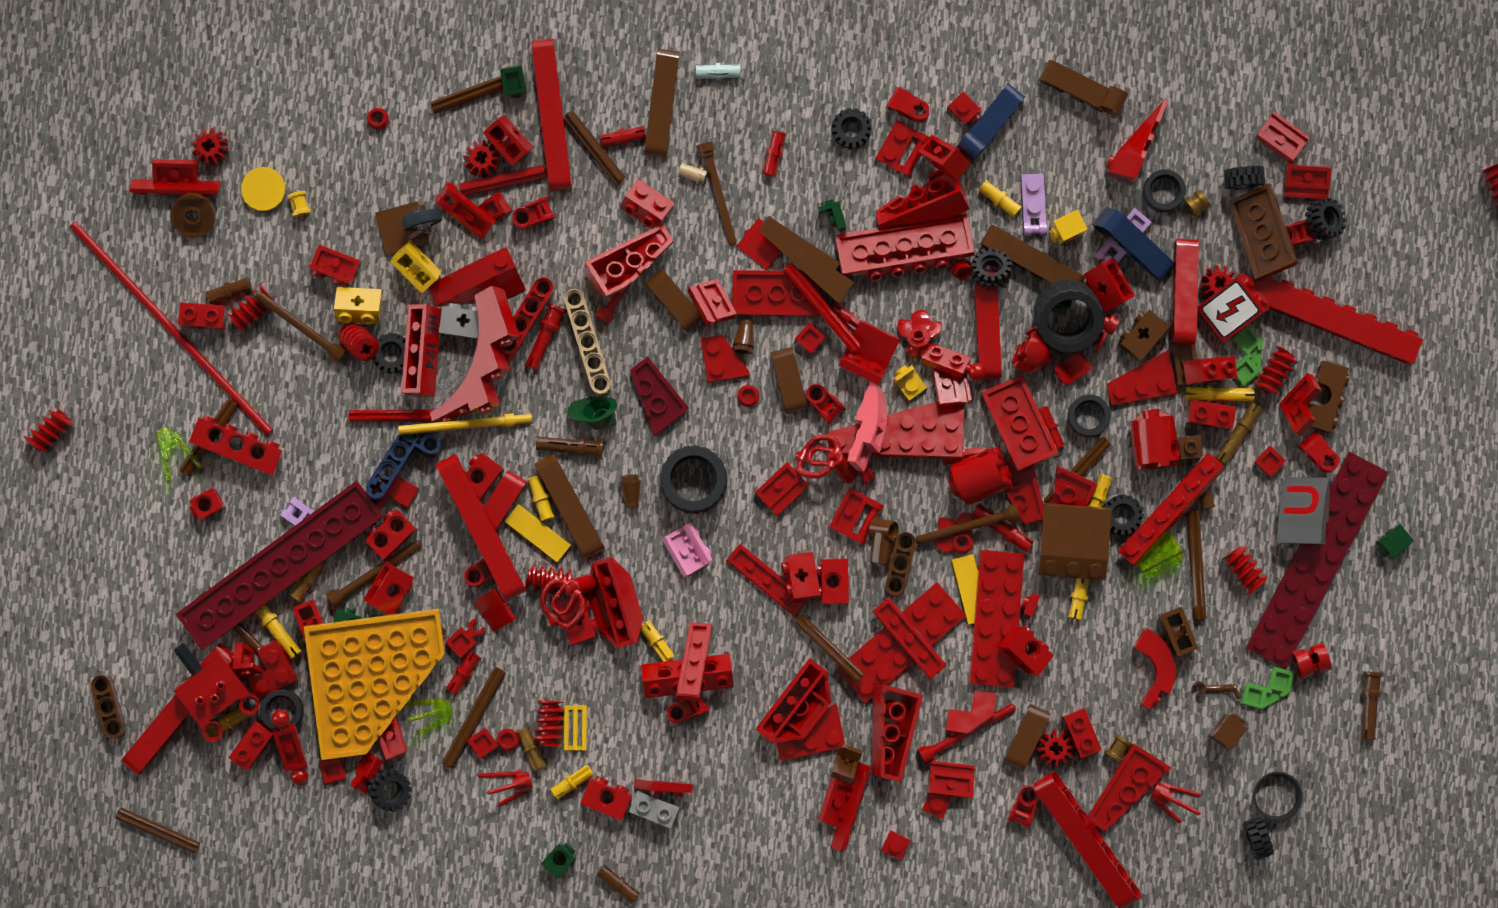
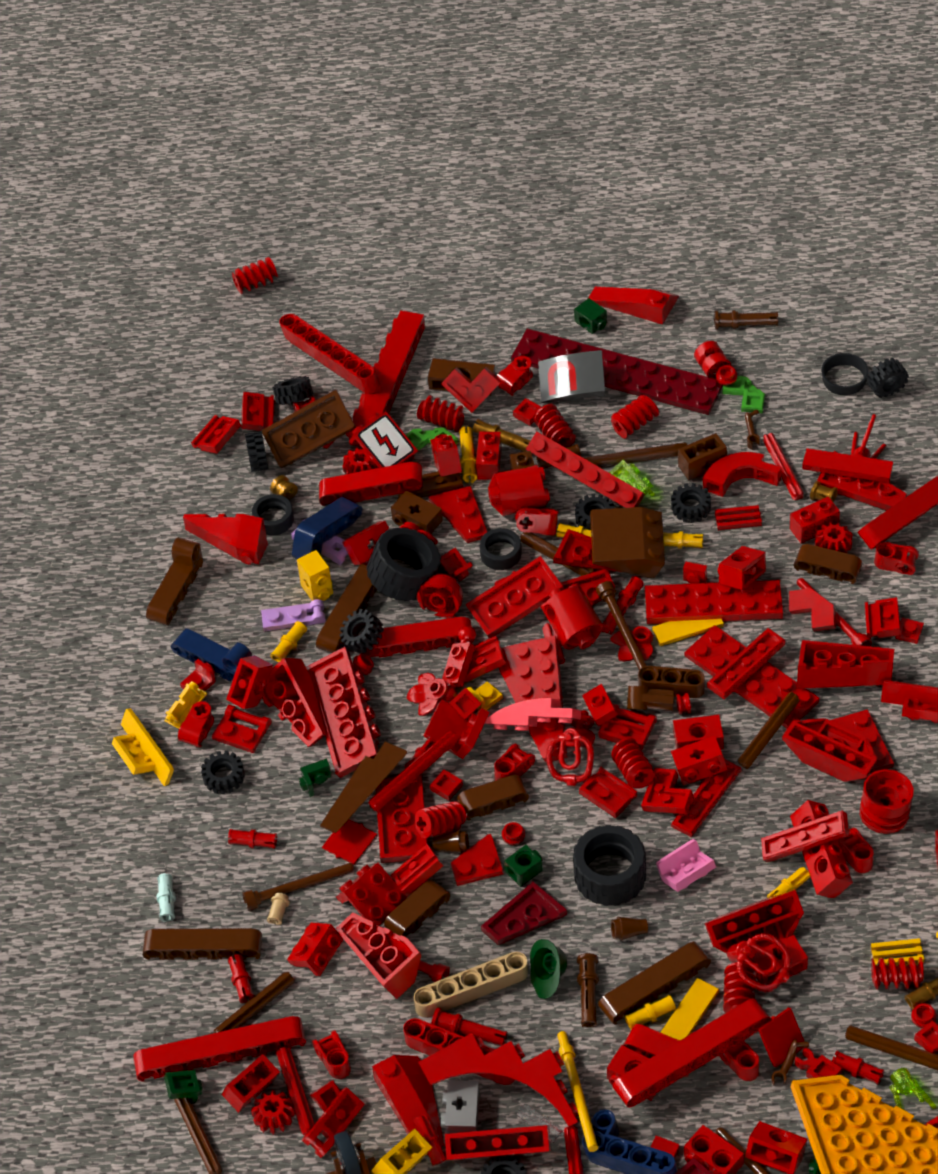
camera: 90 degrees left, 35 degrees down
reddish brown bracket [830,744,862,784] -> none
reddish brown brick [1208,713,1248,750] -> none
none -> yellow bracket [112,708,174,786]
none -> yellow hinge [164,681,208,729]
none -> red beam [279,314,380,394]
none -> red bracket [336,862,407,926]
none -> red axle [414,1114,447,1167]
none -> red piece [415,801,467,839]
none -> red tile [449,687,482,720]
none -> dark green brick [504,845,543,887]
none -> red piece [515,507,559,535]
none -> red piece [534,403,576,448]
none -> red plate [582,684,618,726]
none -> red wedge [588,286,679,325]
none -> red piece [611,738,655,789]
none -> red plate [641,768,694,814]
none -> black tyre [671,483,711,523]
none -> red bush [676,693,691,715]
none -> red tile [715,505,762,531]
none -> red plate [716,365,737,385]
none -> red axle [763,433,804,500]
none -> reddish brown piece [771,1039,809,1086]
none -> red tile [802,448,893,483]
none -> red wheel [859,769,914,834]

